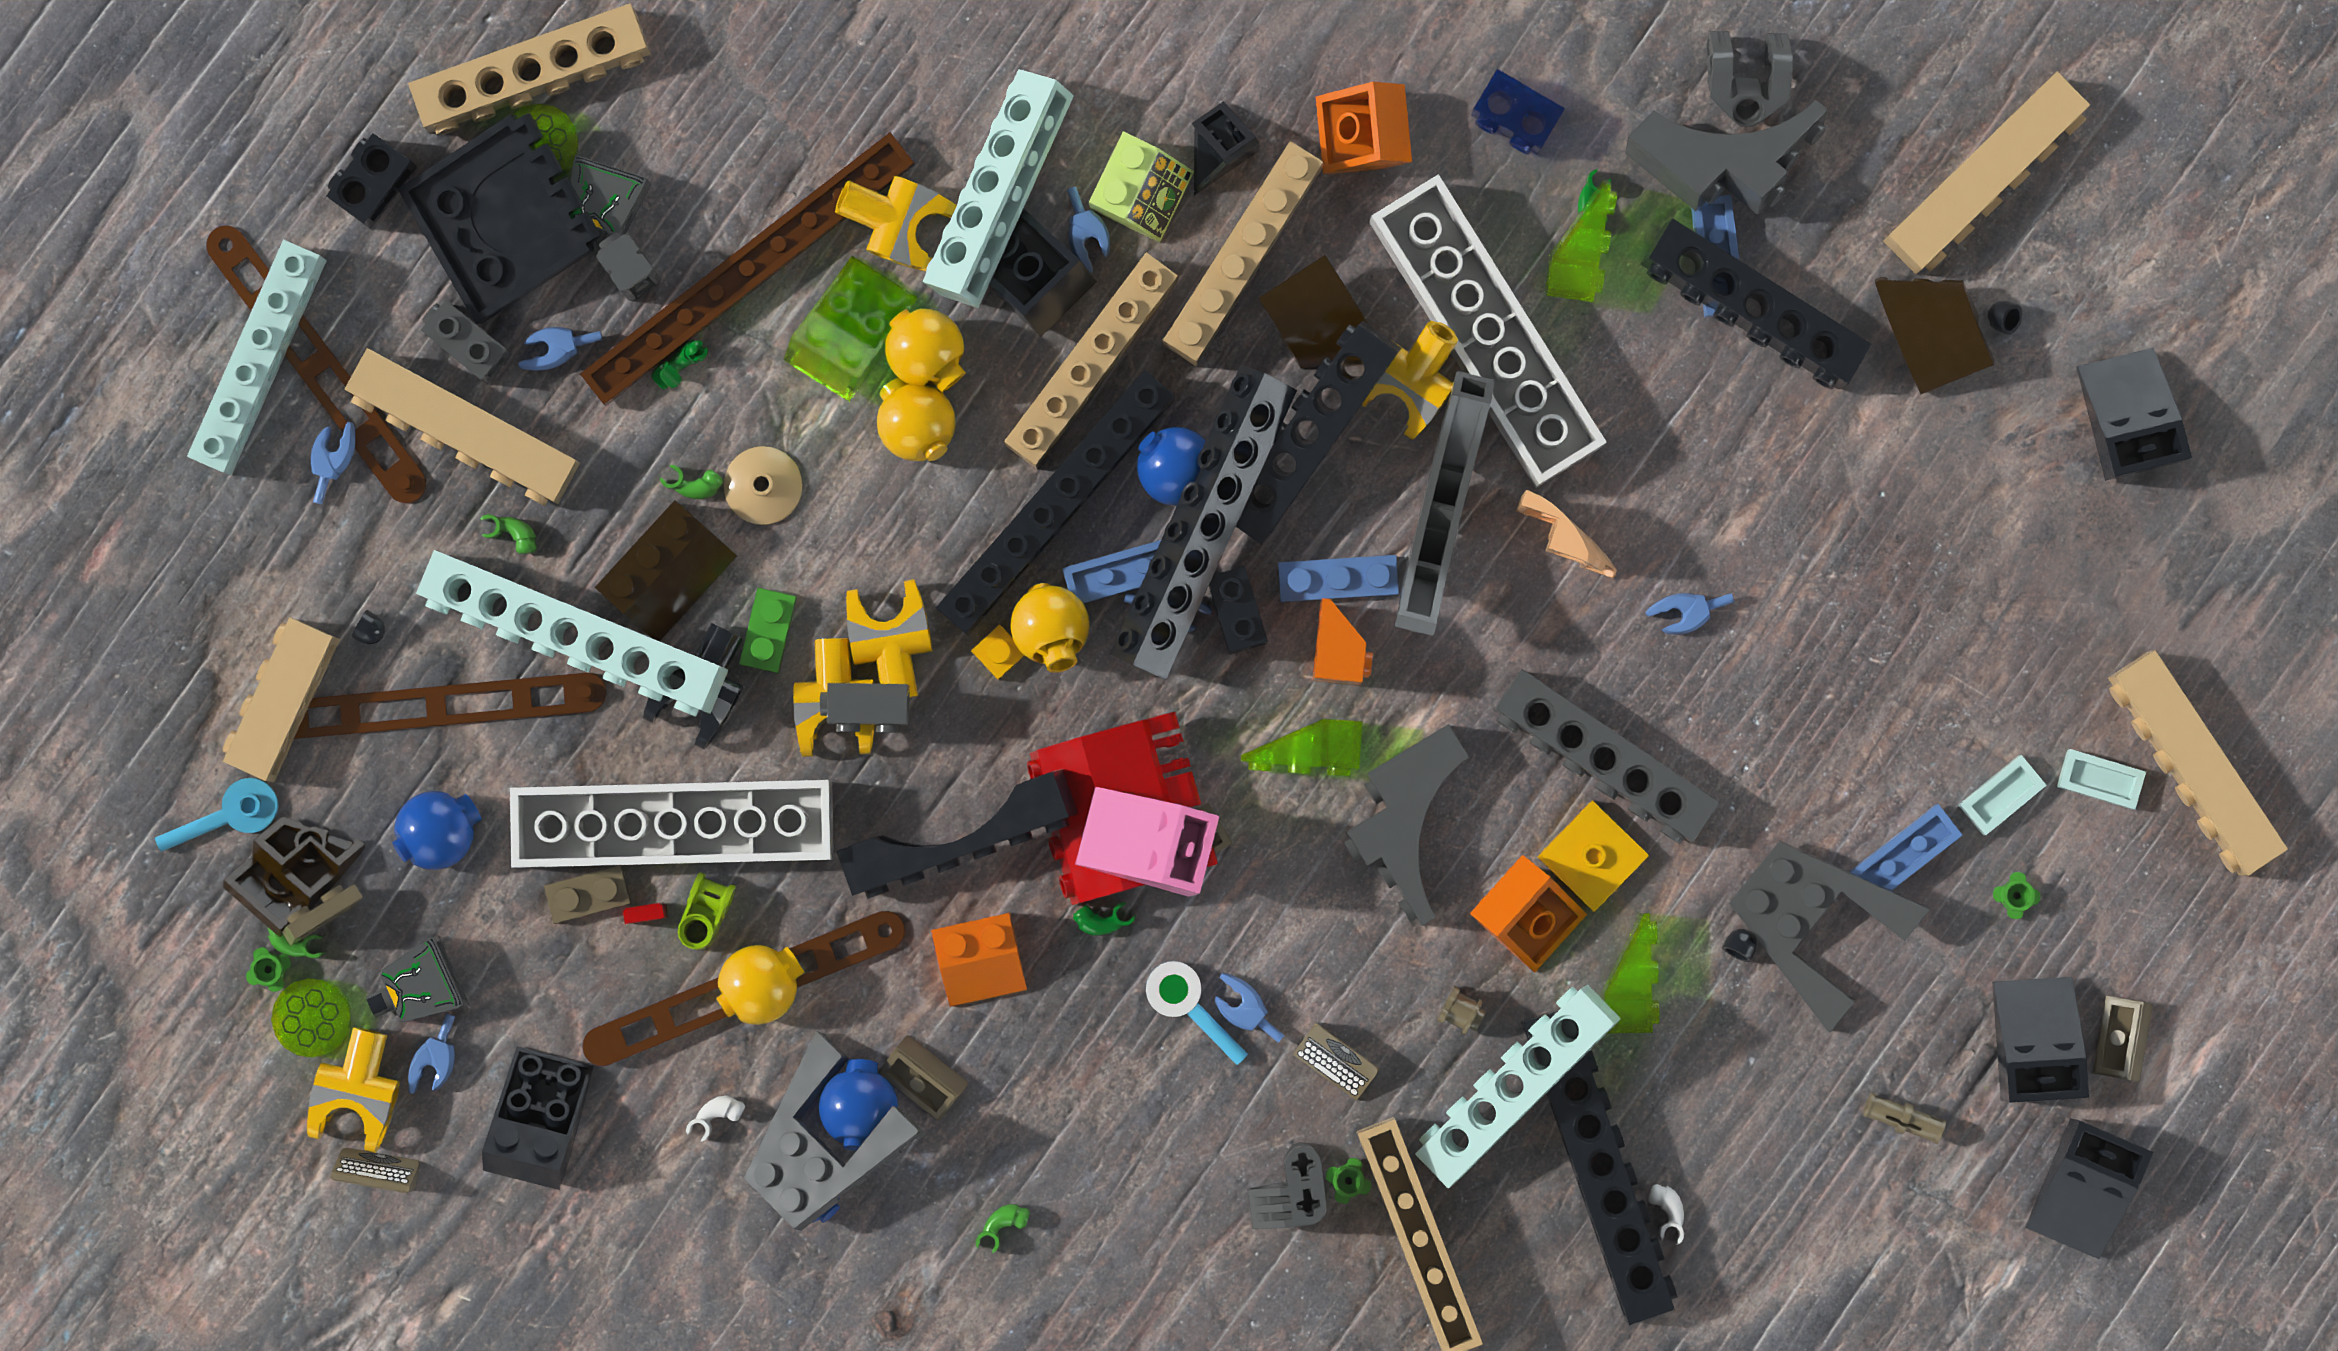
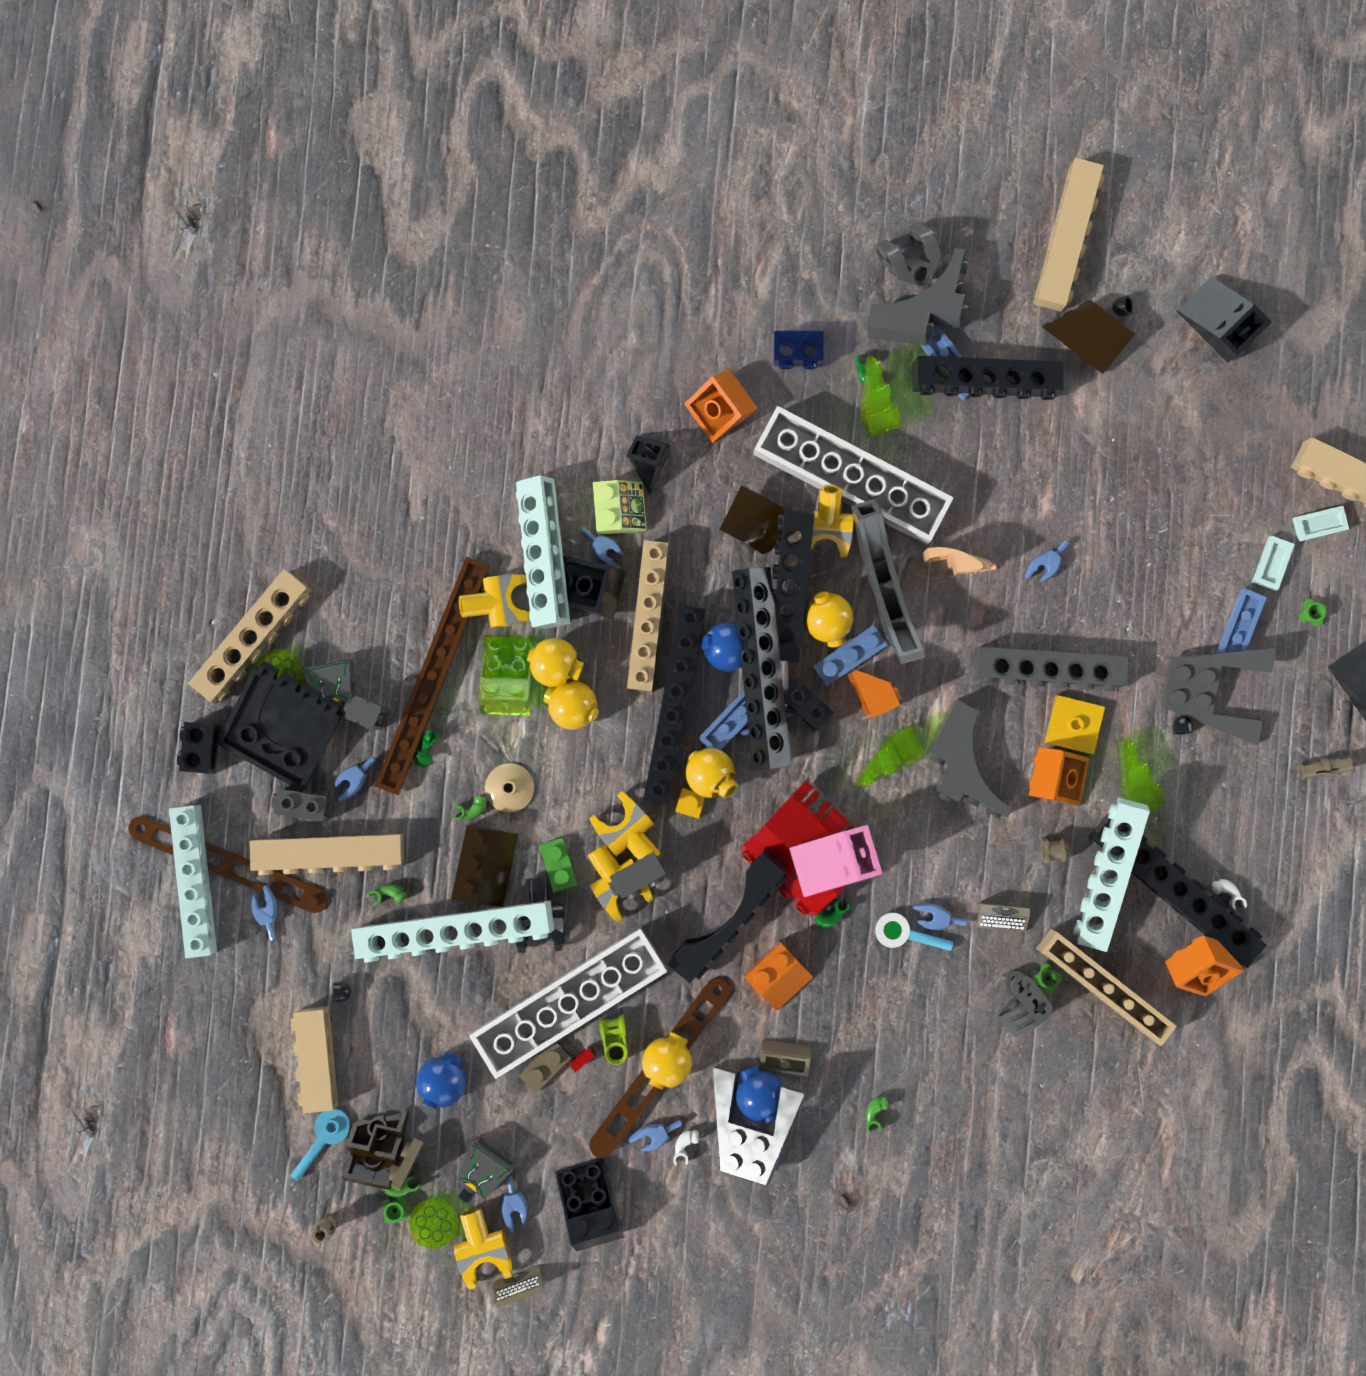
camera: 30 degrees left, 0 degrees up
reddish brown piece [294,673,607,739] -> none
tan brick [1163,141,1323,366] -> none
none -> dark tan pin [312,1214,339,1244]
none -> medium blue hand [629,1120,683,1152]
none -> yellow brick [804,592,854,647]
none -> orange slope [1165,935,1244,997]

